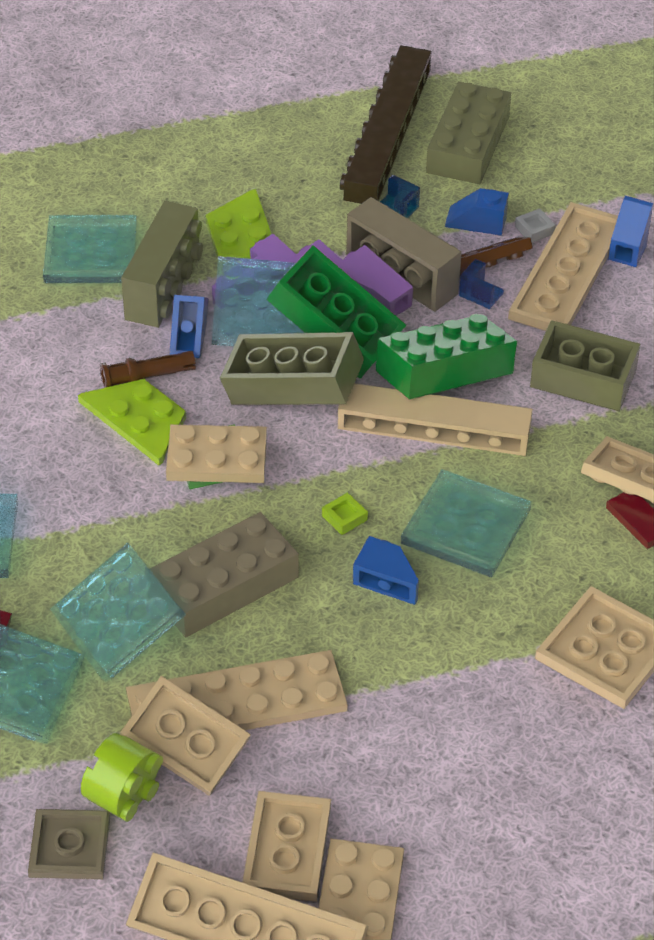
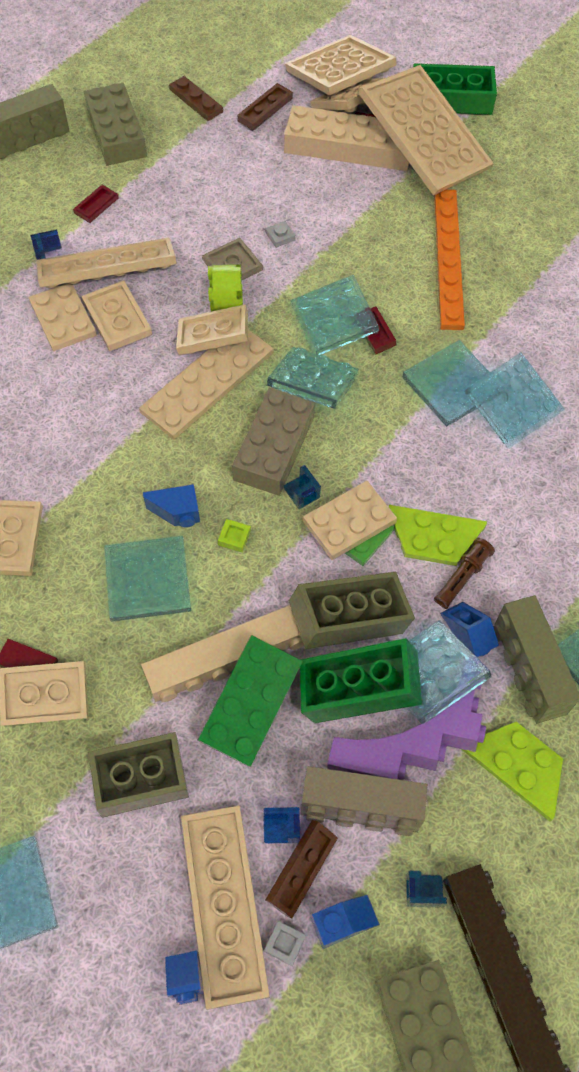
camera: 145 degrees right, 15 degrees up
none -> panel [284,465,321,509]

